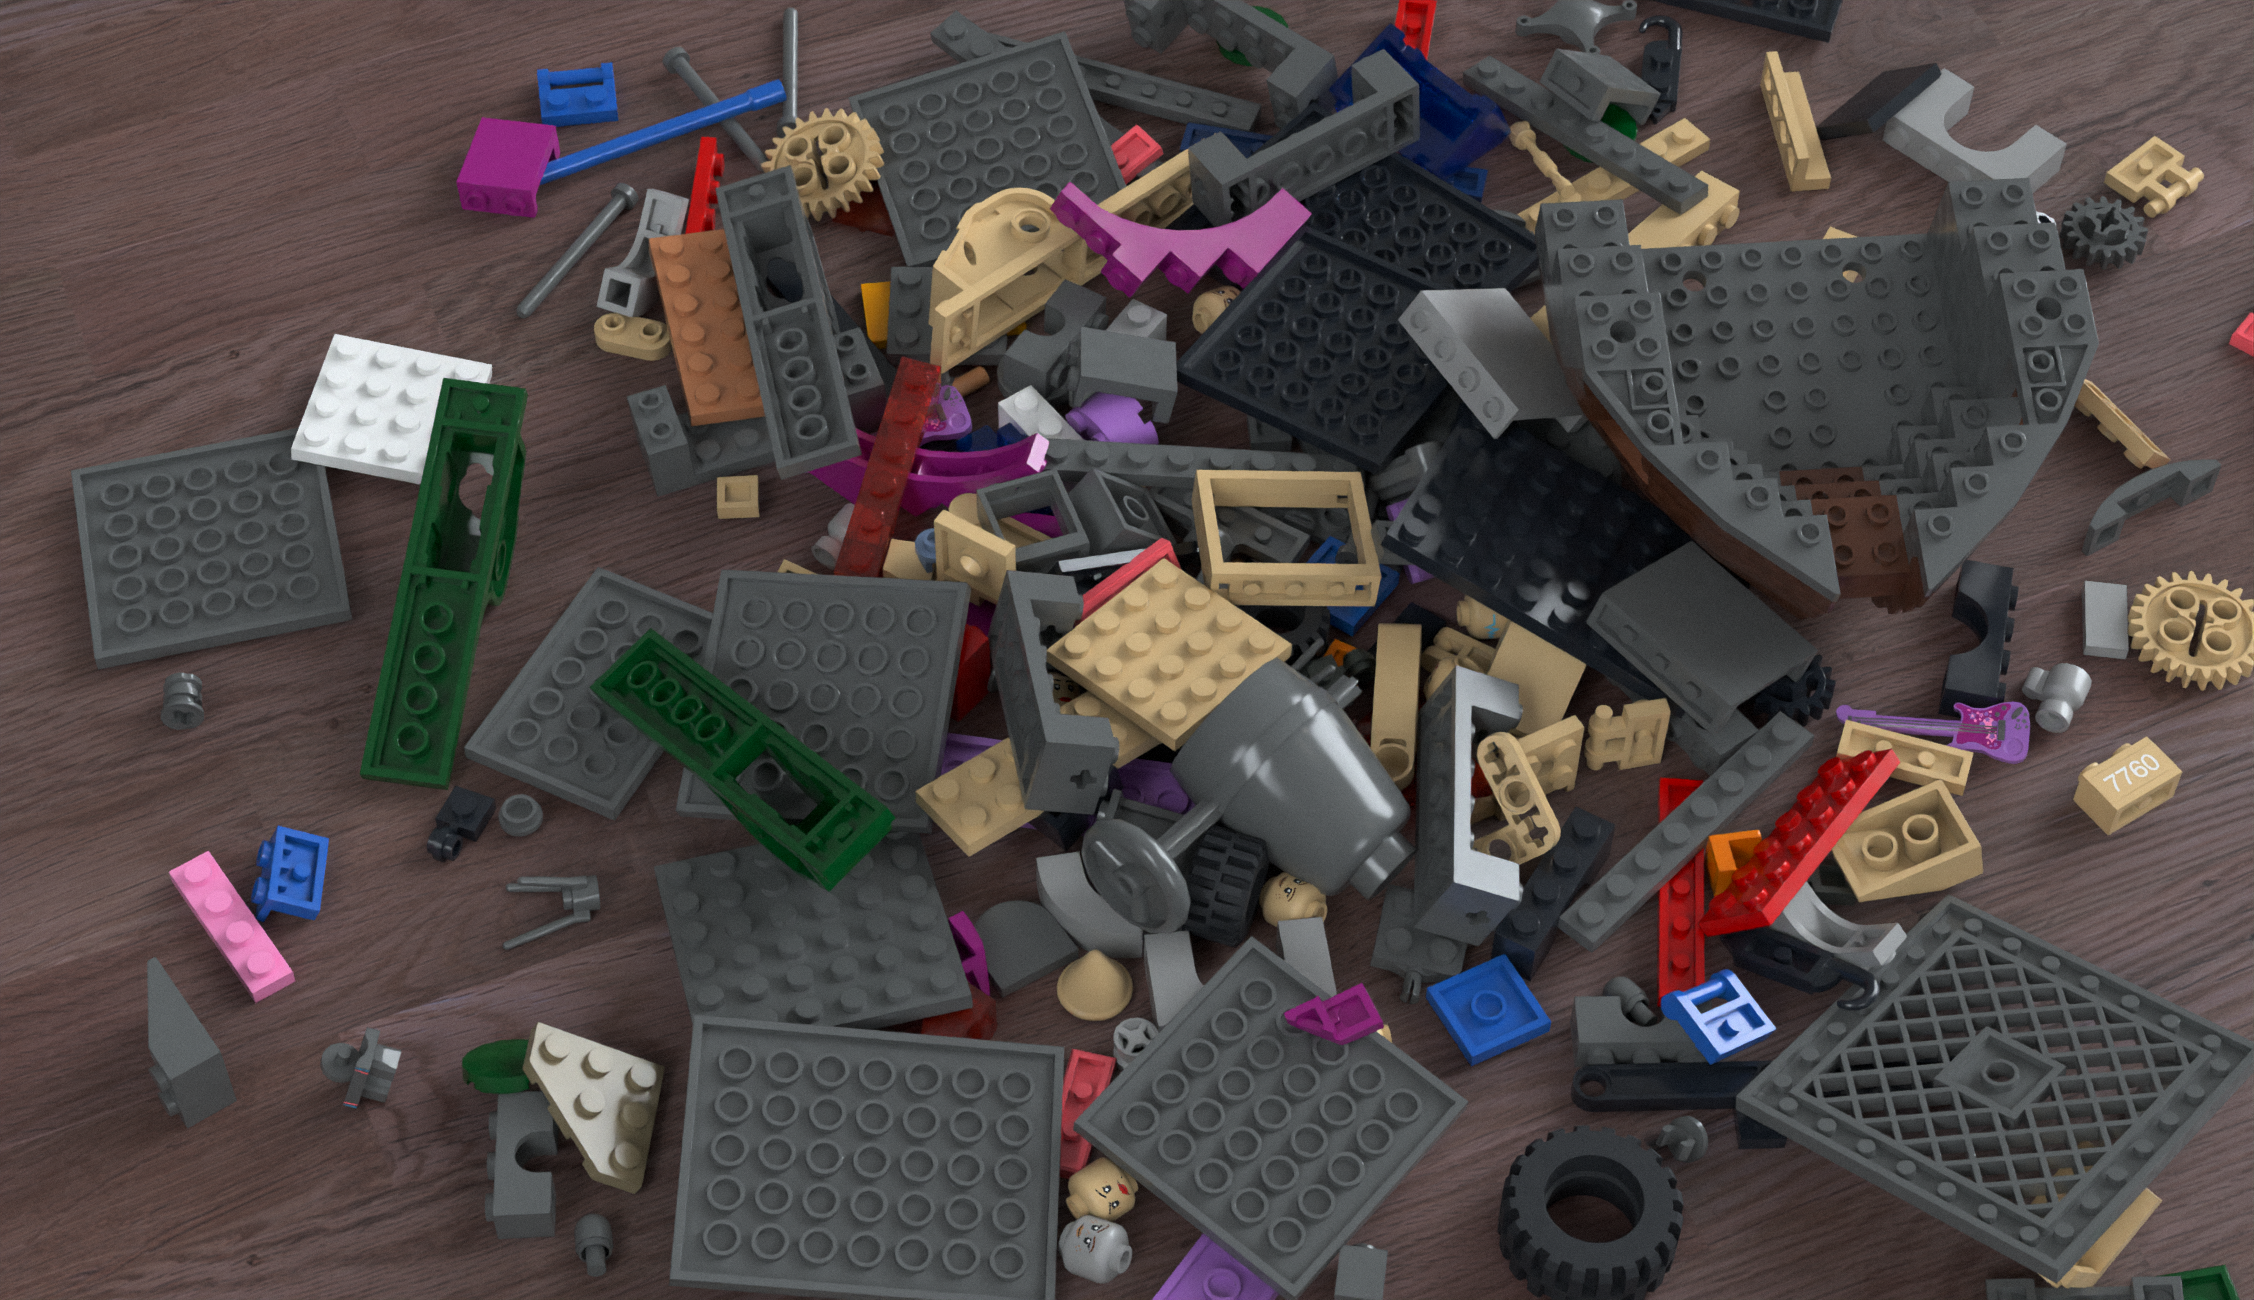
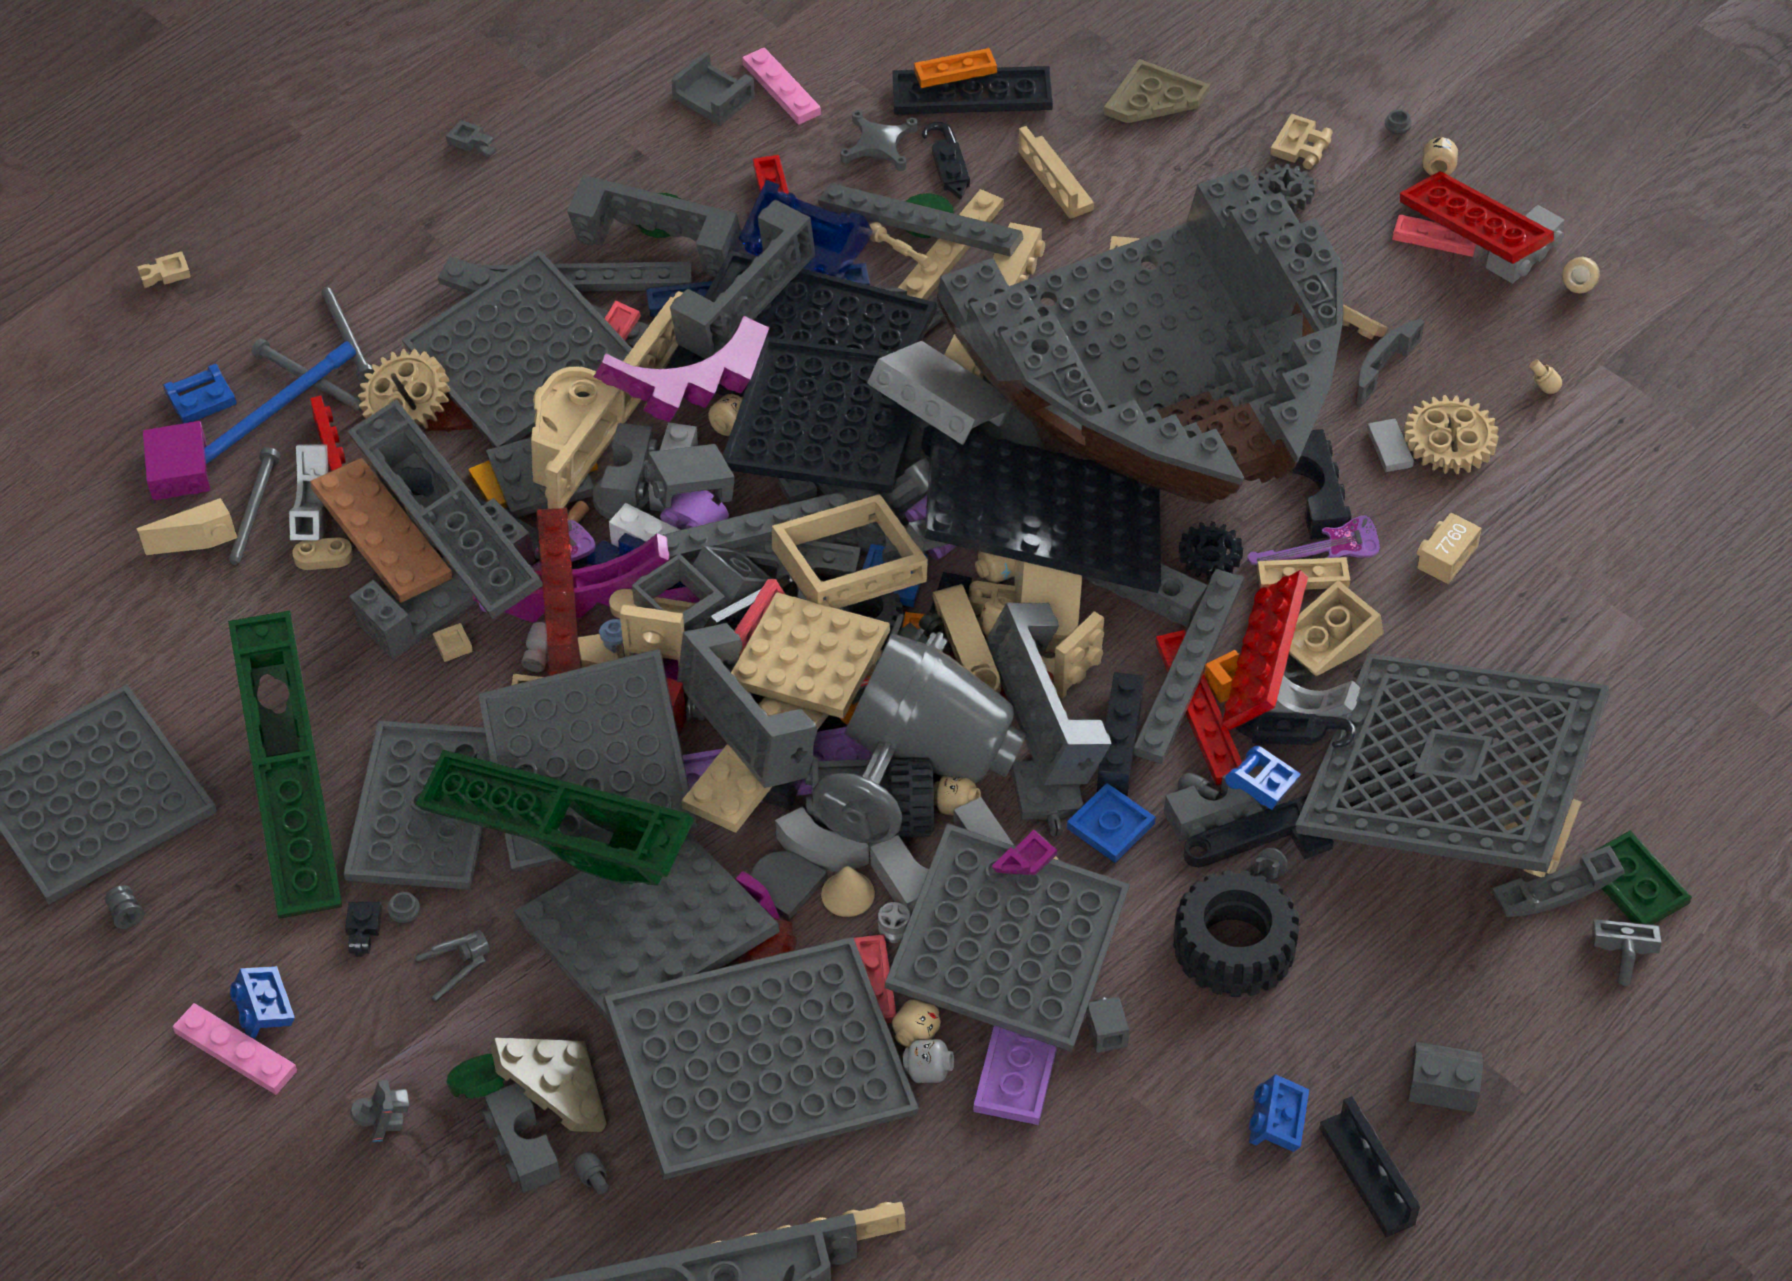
camera: 20 degrees left, 0 degrees up
dark grey slope [147,956,237,1129] -> none
white plate [291,334,492,485] -> none
tan beam [1472,732,1561,865] -> none
dark grey panel [1539,49,1661,125] -> none
tan plate [1584,698,1671,770] -> none
dark grey panel [1586,541,1818,735] -> none
black tile [1816,63,1942,140] -> none
light grey arch [1883,68,2067,194] -> none
light grey piece [2022,663,2092,733] -> none
none -> tan slope [137,498,237,555]
none -> dark tan plate [1104,59,1210,123]

